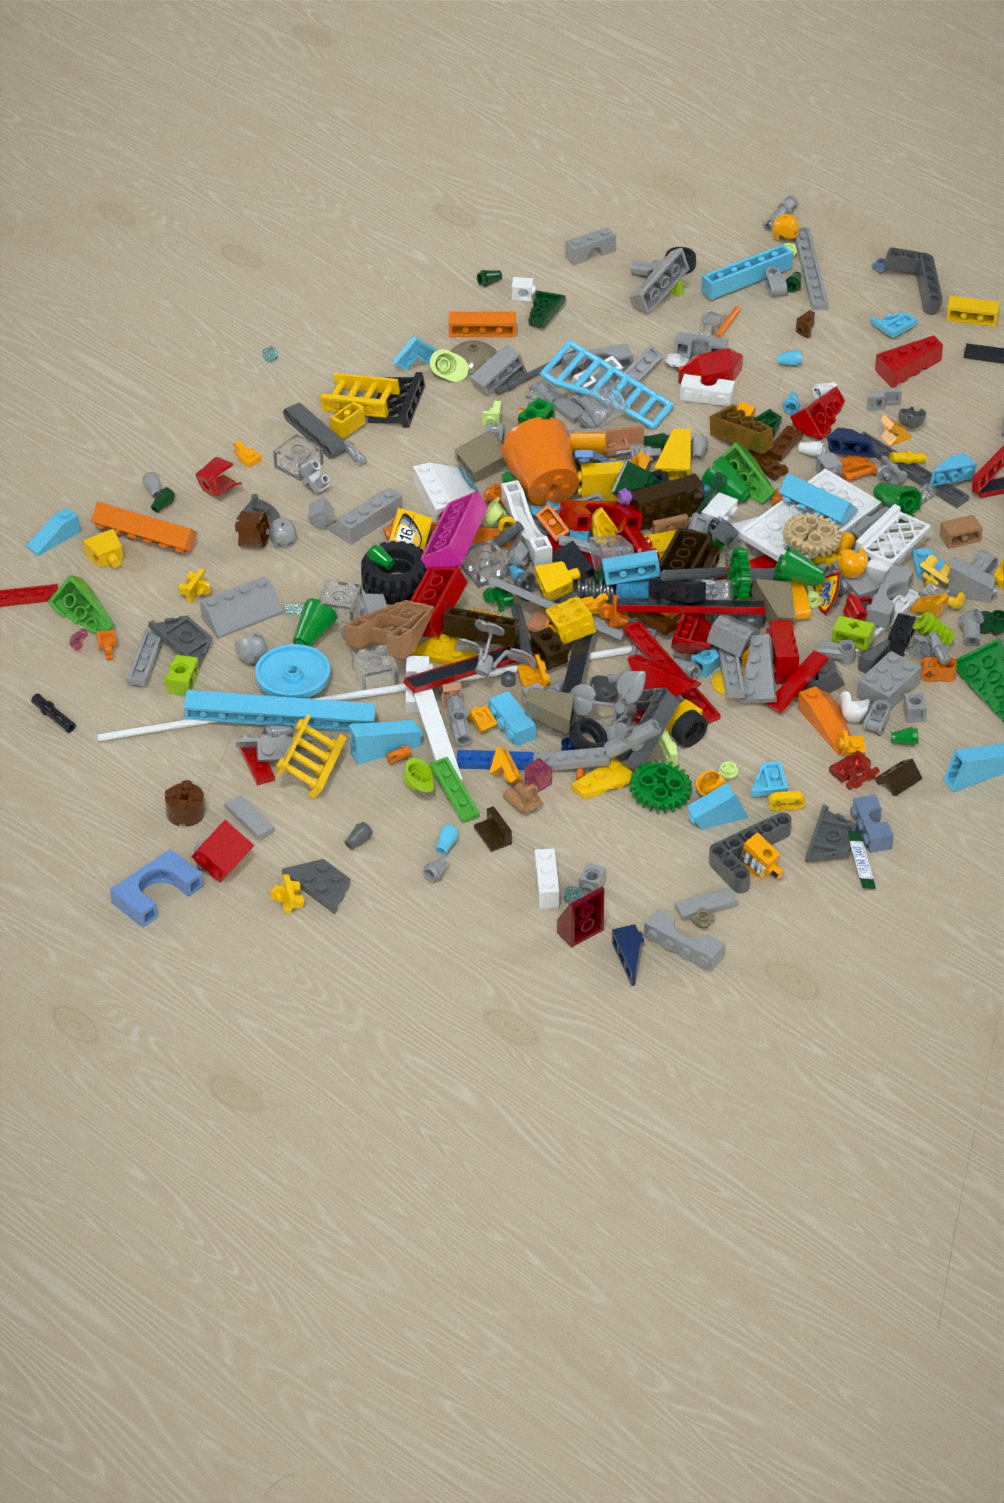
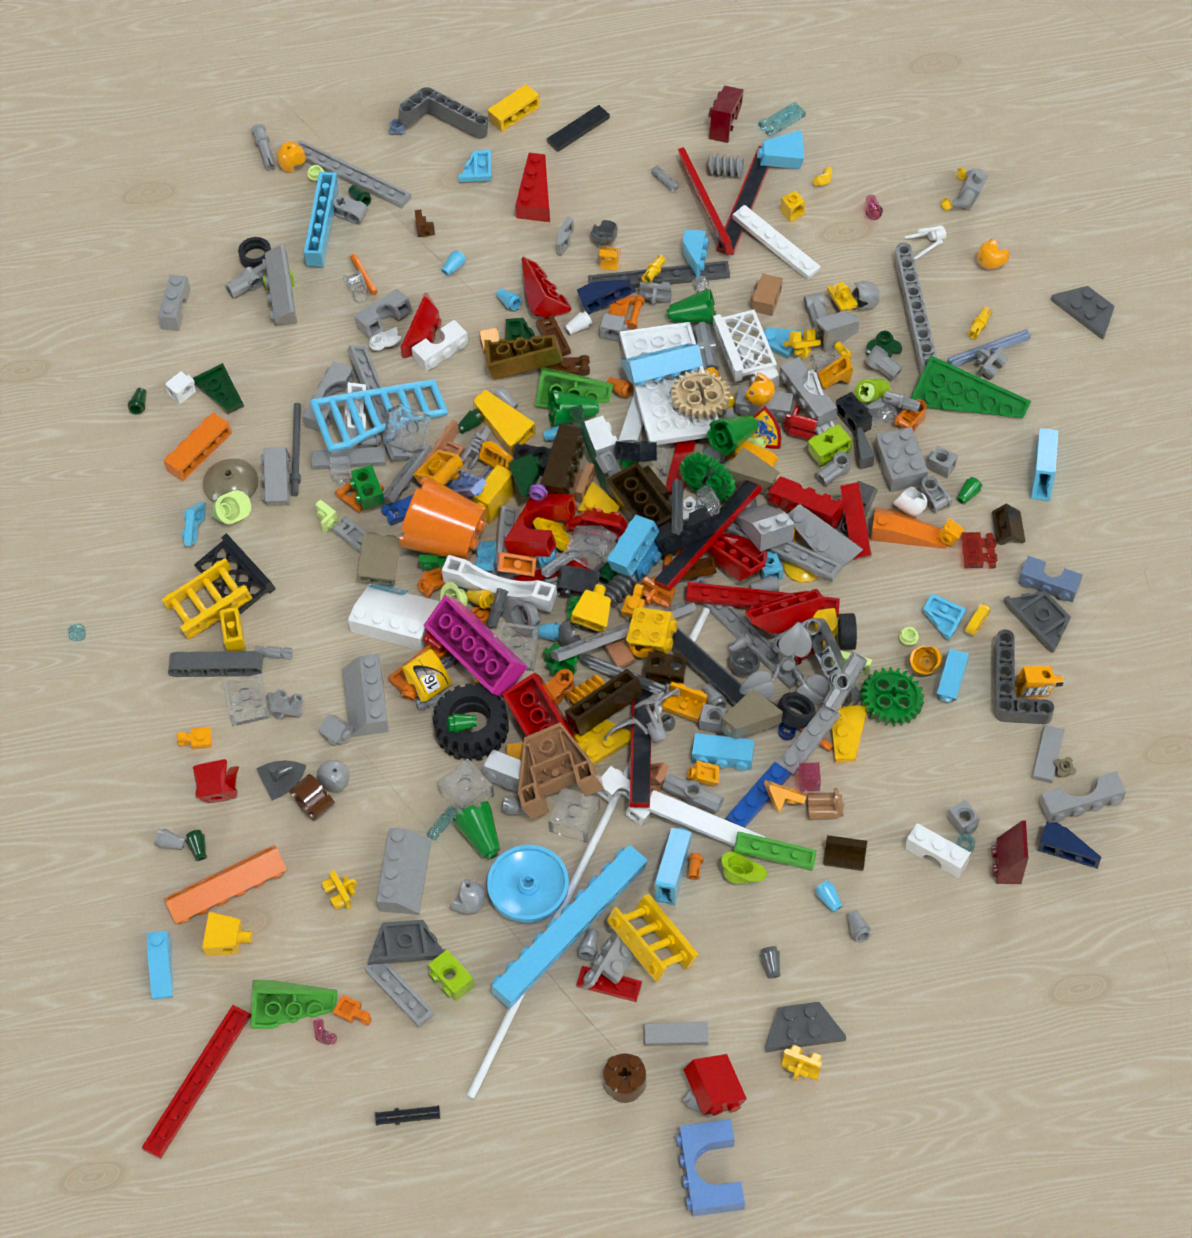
camera: 50 degrees left, 15 degrees up
white cone [812,382,837,399] -> none
sticker [847,831,876,889] -> none
none -> orange piece [545,669,575,705]

